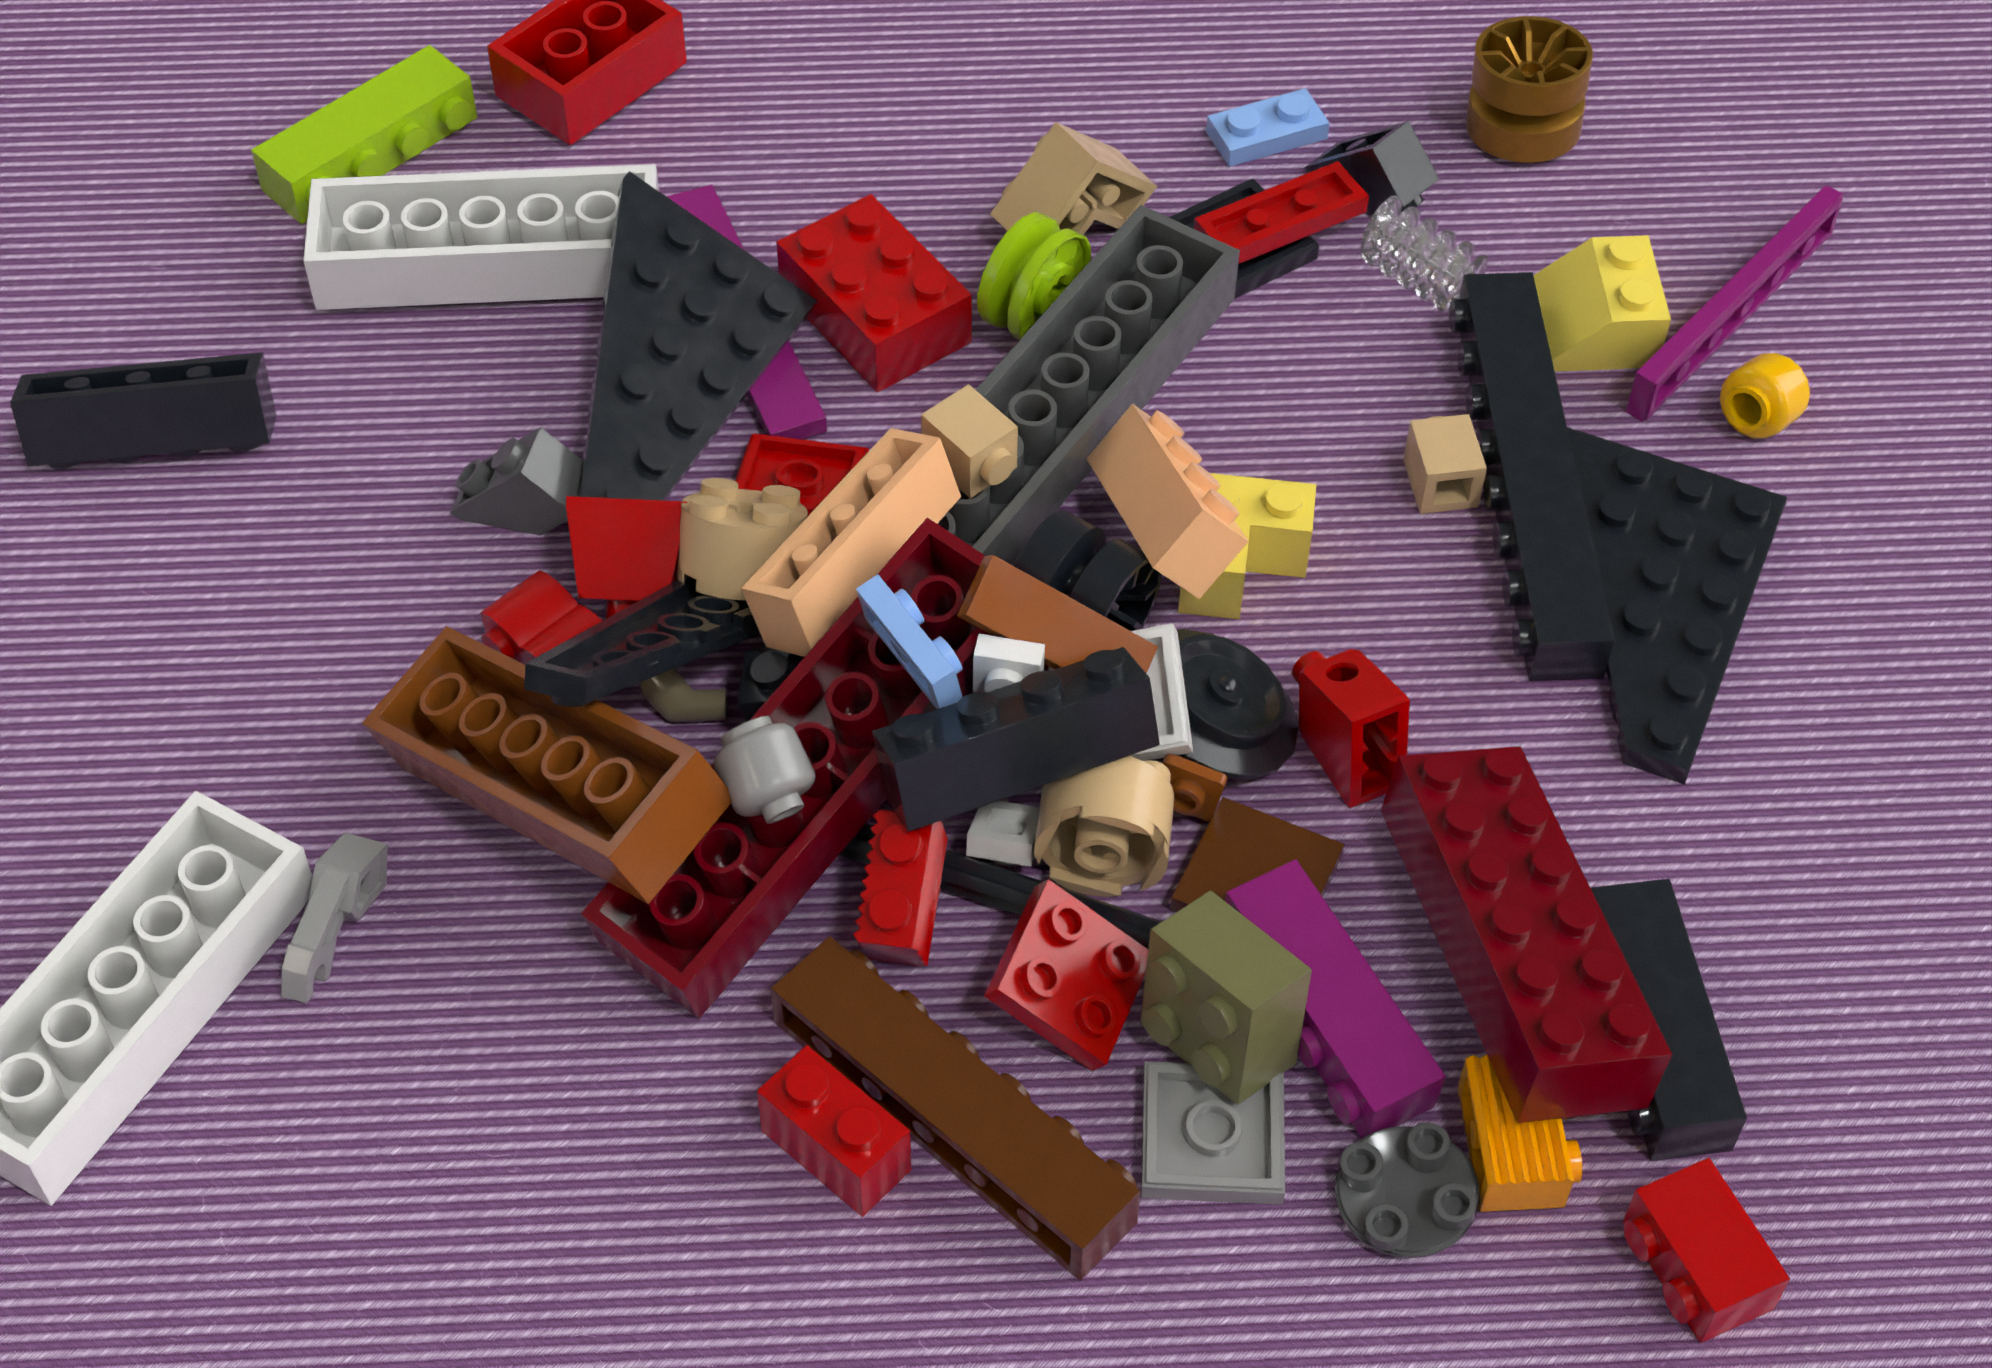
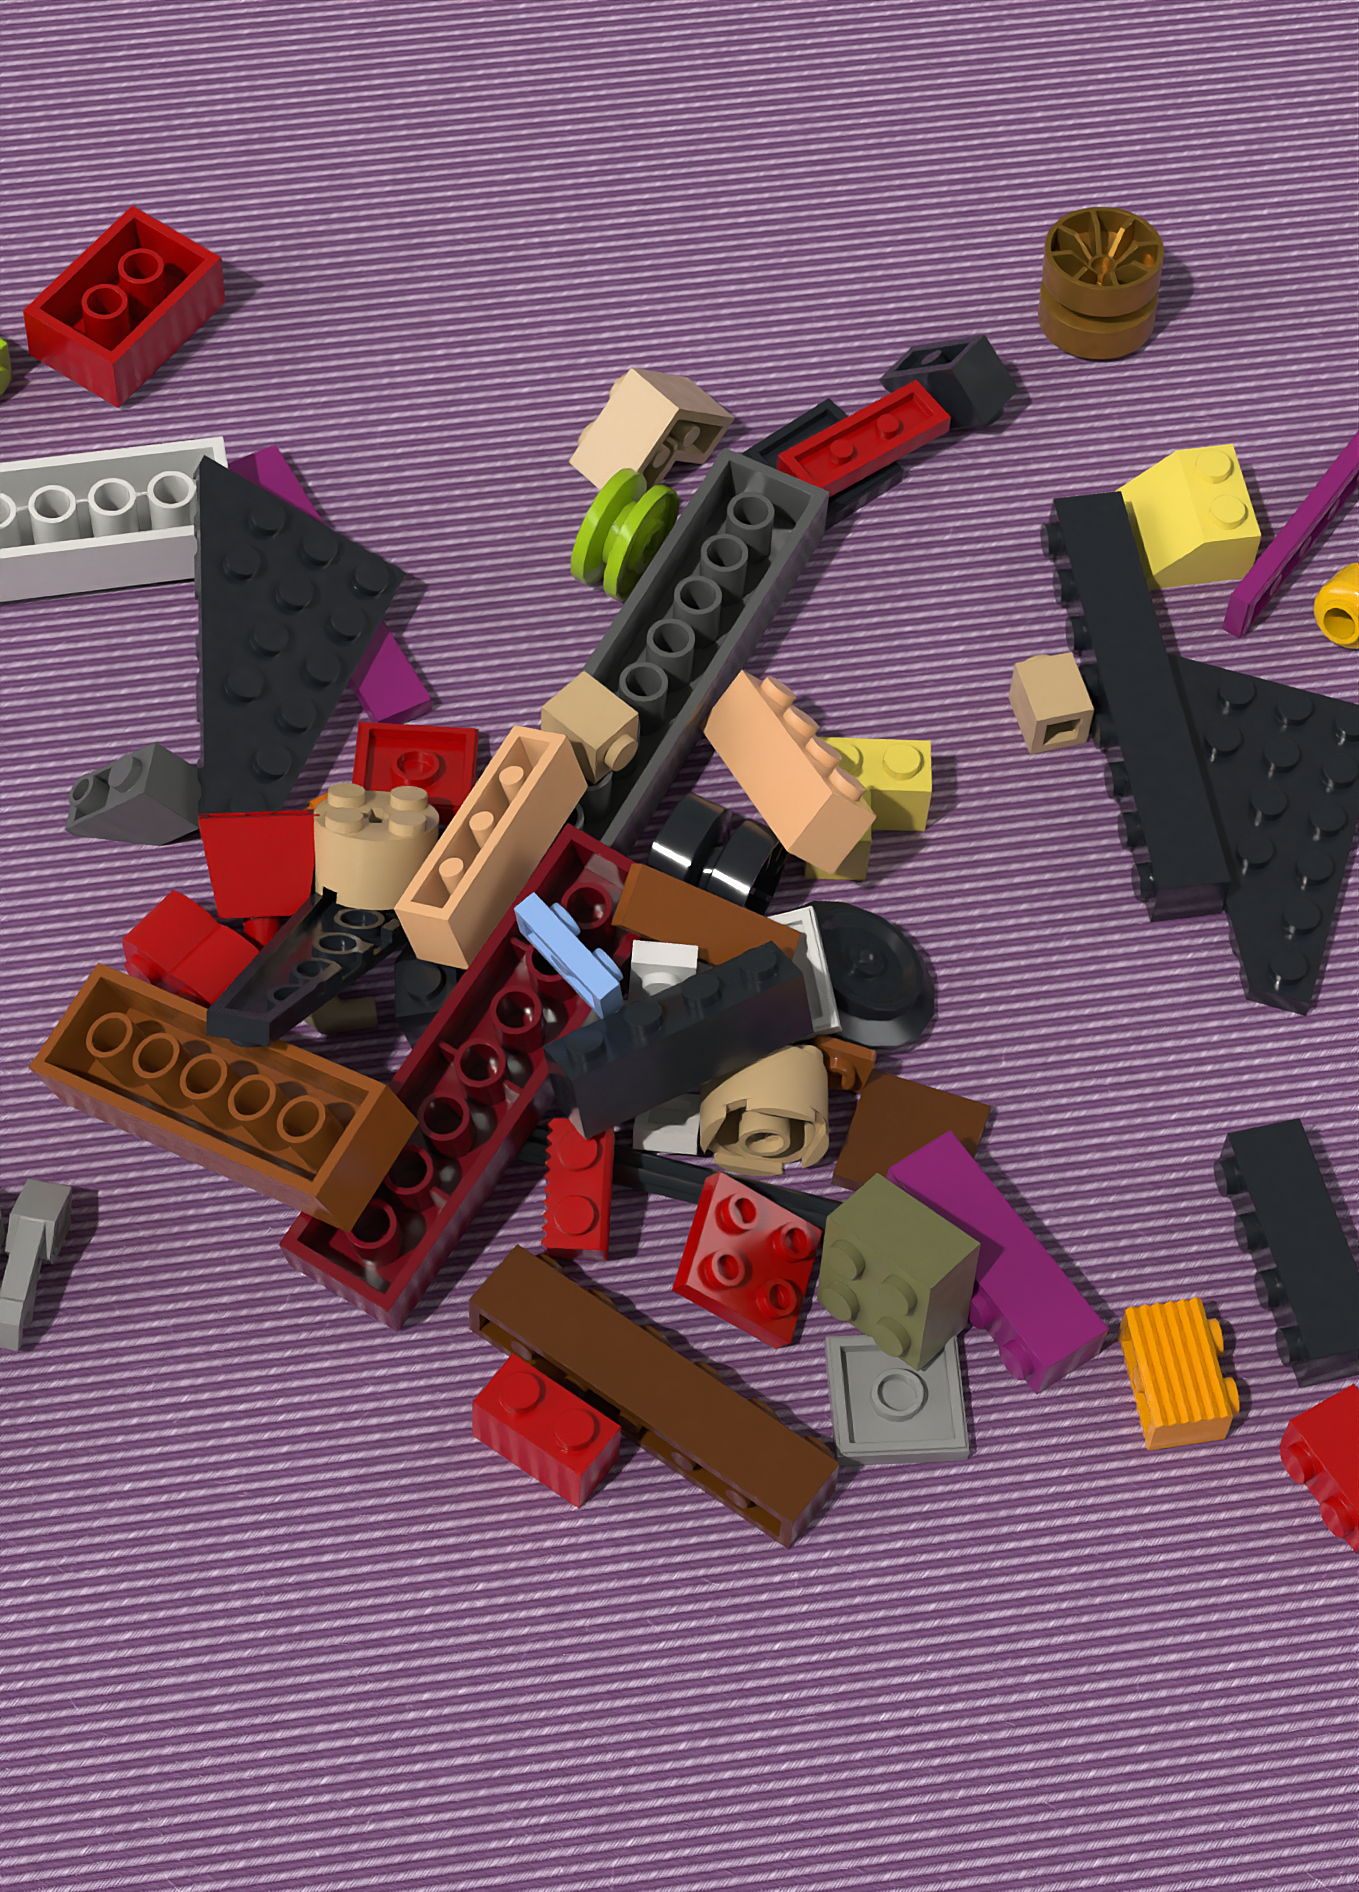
camera: 10 degrees left, 5 degrees up
light grey head [713,716,816,824] -> none
red brick [776,194,972,393] -> none
light blue plate [1206,88,1330,167] -> none
red torso [1291,649,1410,809] -> none
dark grey dish [1335,1122,1479,1258] -> none
clear piece [1361,195,1488,312] -> none
dark red brick [1381,746,1672,1123] -> none

